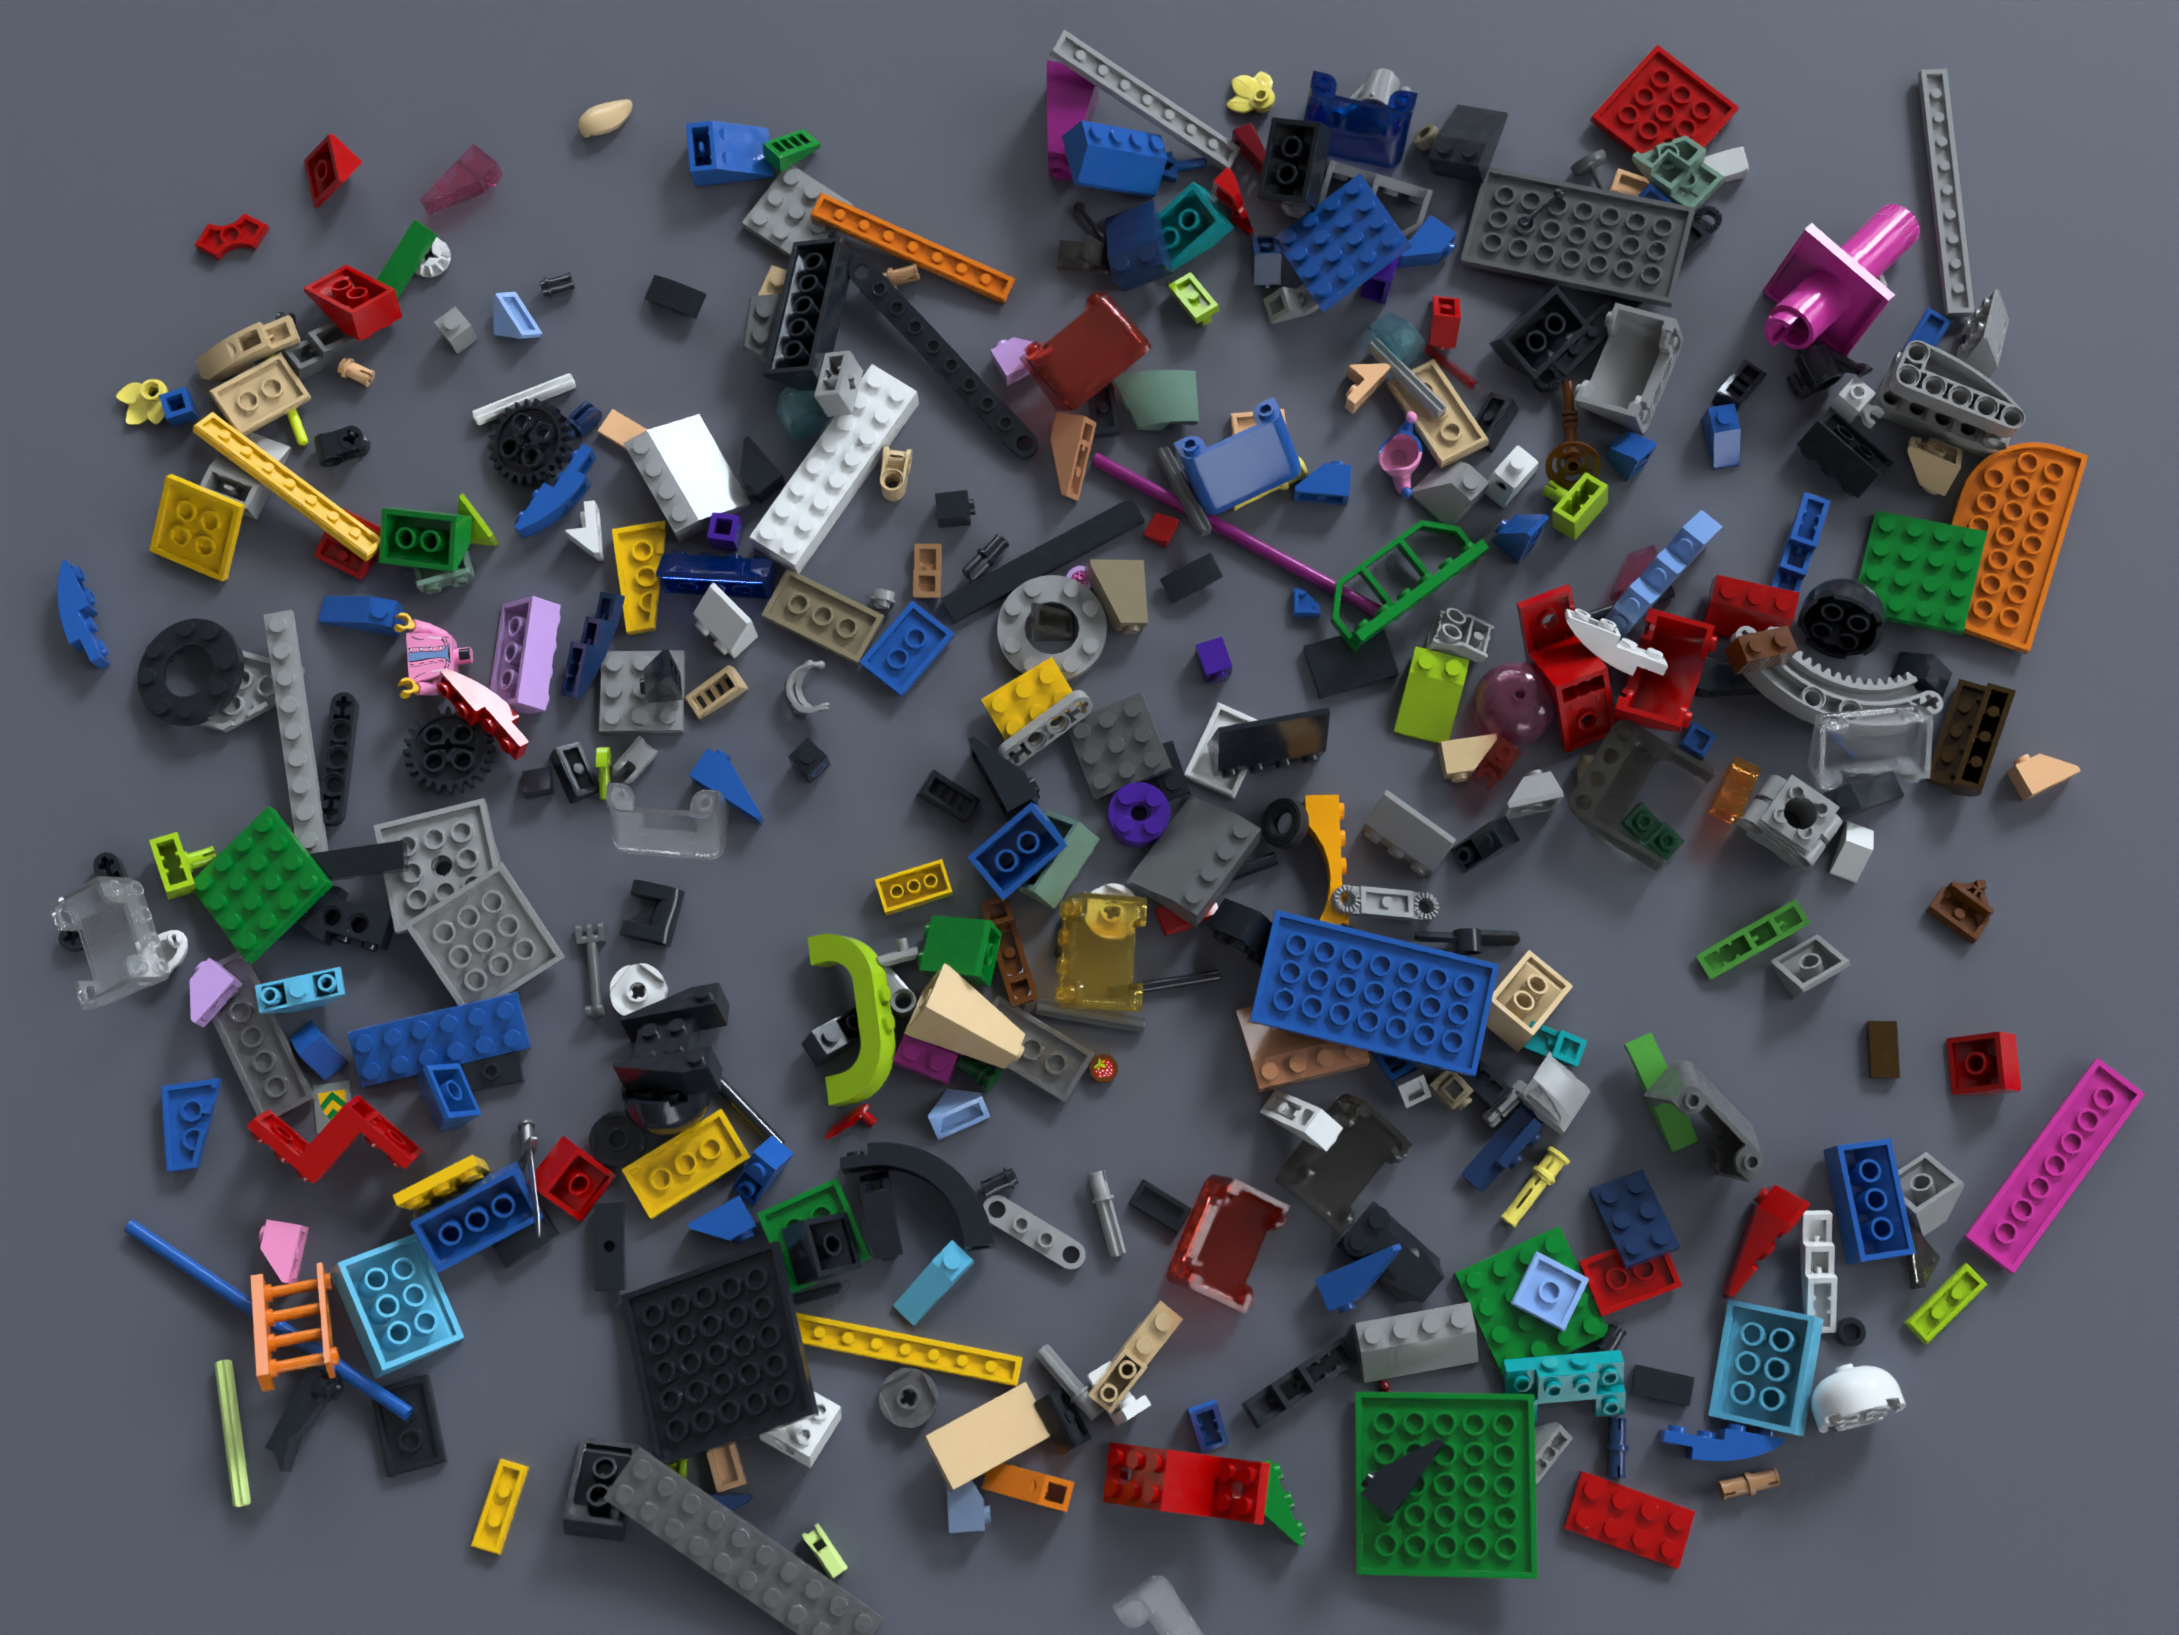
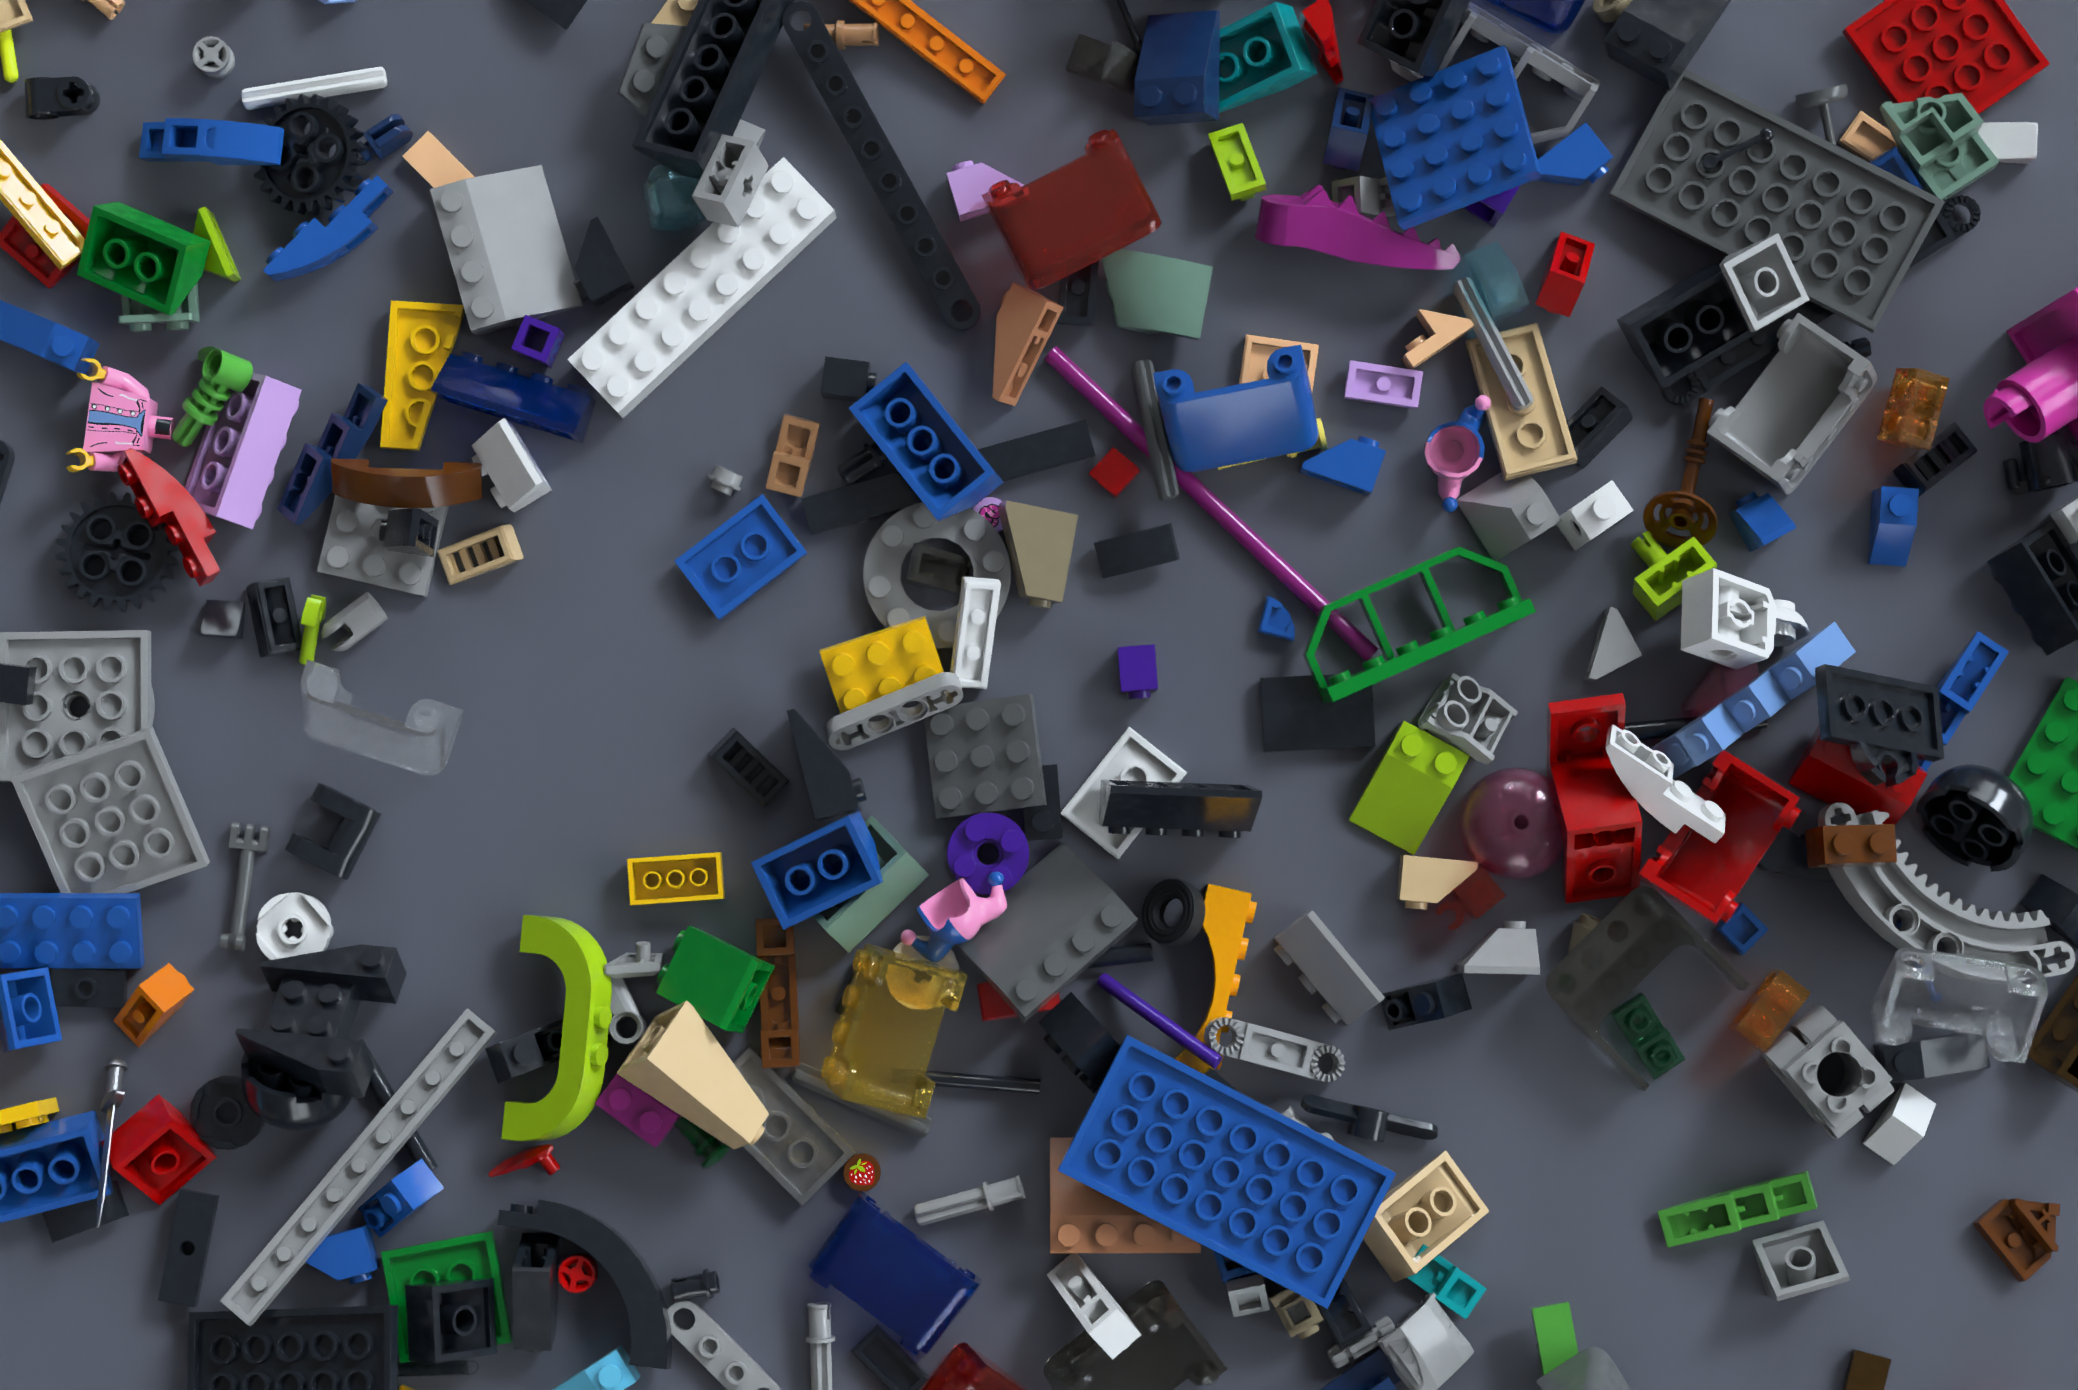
camera: 15 degrees right, 10 degrees up
white slope [565,500,604,561] -> none
yellow plate [622,1109,750,1220] -> none
blue slope [689,748,764,825] -> none
dark tan plate [761,568,885,665] -> none
light grey helmet [784,660,830,714] -> none
black brick [788,737,830,783] -> none
tan piece [880,446,912,501] -> none
light blue slope [928,1089,990,1140] -> none
red piece [1418,340,1482,393] -> none
blue slope [1493,514,1549,564] -> none
none -> orange slope [113,963,195,1048]
none -> blue slope [139,118,284,165]
none -> bright green piece [172,346,253,447]
none -> light grey wheel [192,36,235,79]
none -> light grey plate [220,1008,498,1326]
none -> reddish brown slope [331,458,483,508]
none -> red wheel [558,1253,599,1293]
none -> clear blue windscreen [808,1191,982,1356]
none -> blue slope [849,362,1004,521]
none -> bright pink piece [900,872,1007,962]
none -> light grey axle [914,1175,1026,1226]
none -> white tile [950,577,1001,689]
none -> dark purple bar [1097,973,1222,1069]
none -> magenta animal [1255,185,1460,270]
none -> lavender plate [1344,360,1423,409]
none -> light grey slope [1584,607,1642,682]
none -> white brick [1681,568,1809,670]
none -> light grey slope [1719,233,1810,332]
none -> black plate [1815,664,1944,788]
none -> clear orange brick [1877,368,1950,450]

